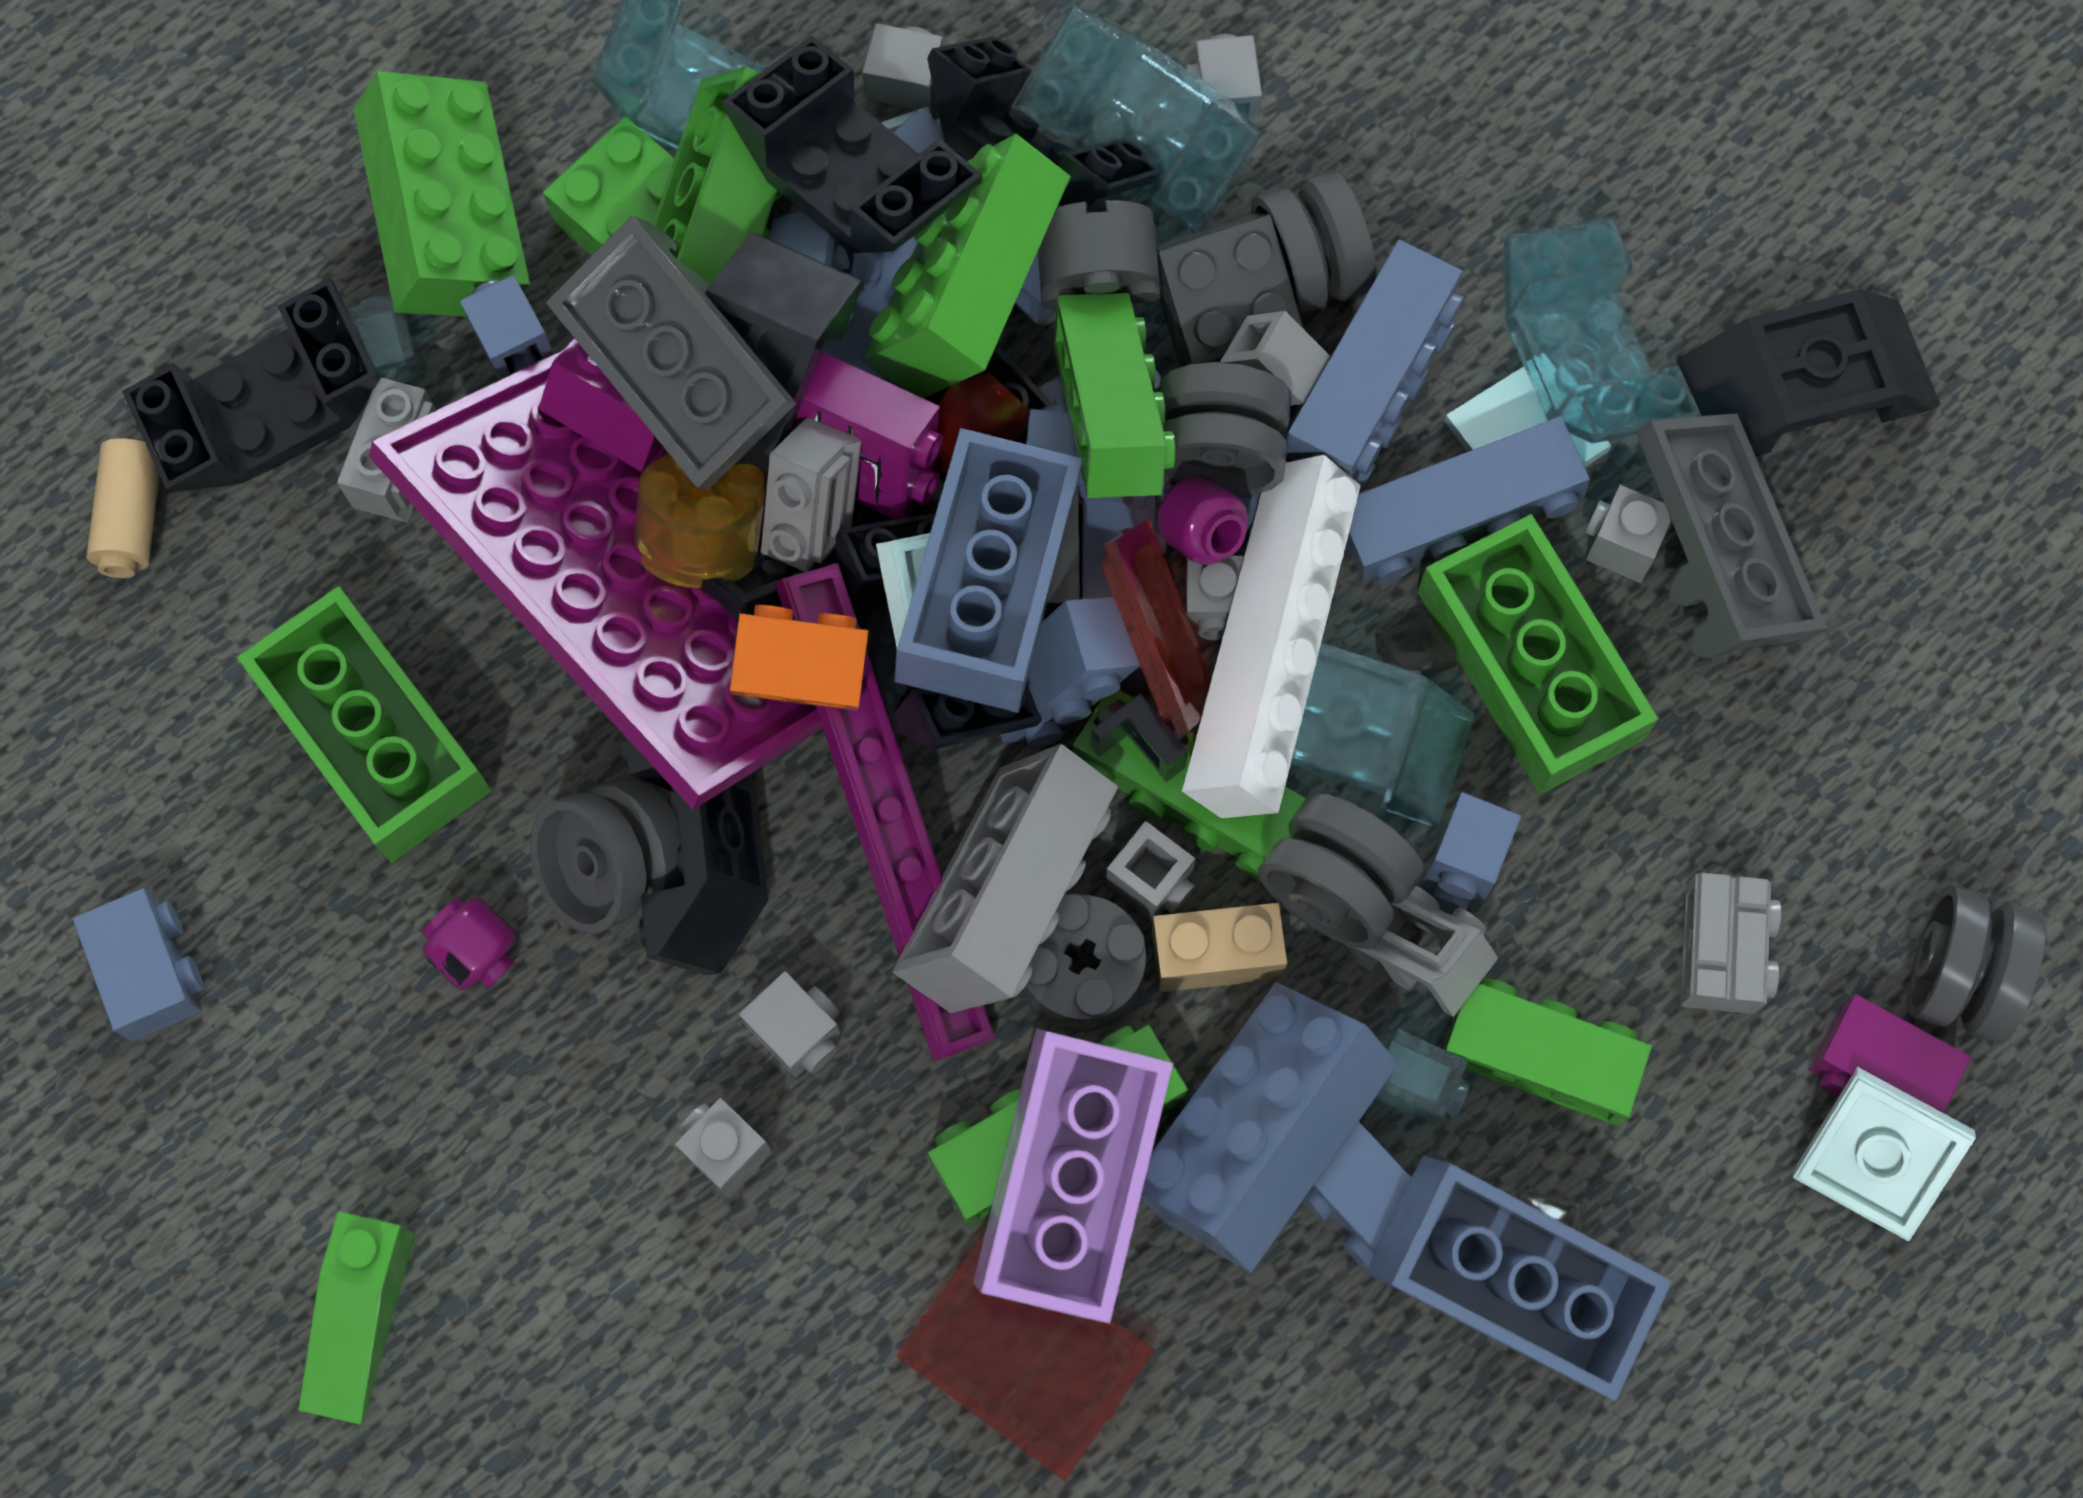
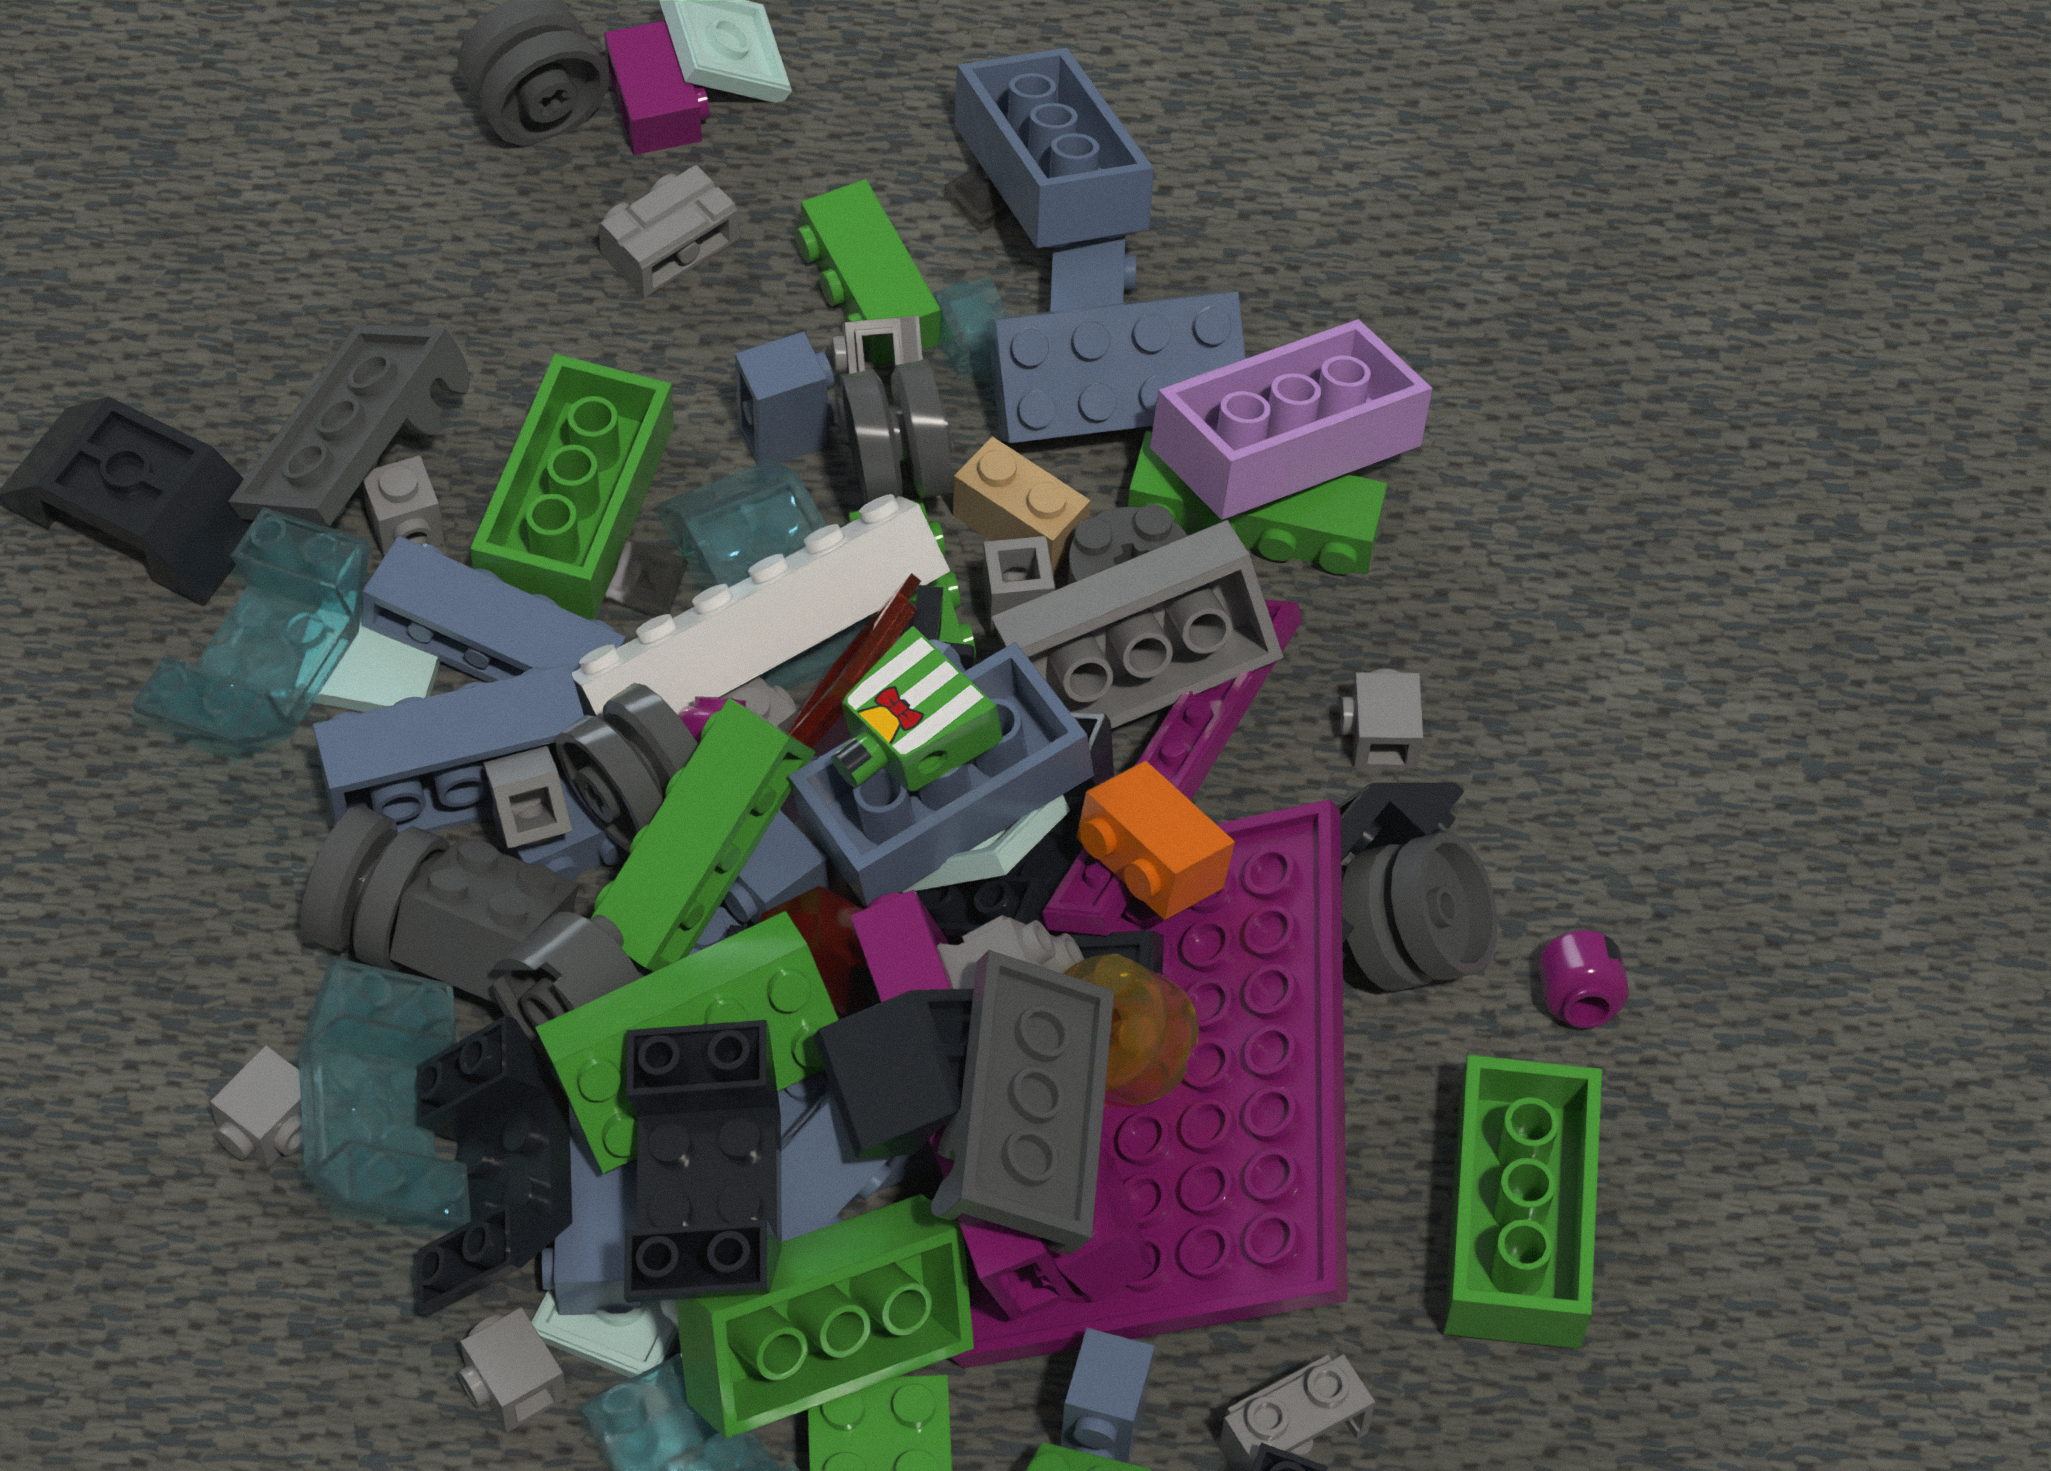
camera: 140 degrees left, 15 degrees down
sand blue brick [72,888,204,1042] -> none
bright green slope [298,1211,416,1425] -> none
light grey brick [675,1098,773,1198] -> none
clear red piece [896,1231,1155,1481] -> none
none -> torso [831,626,1003,791]

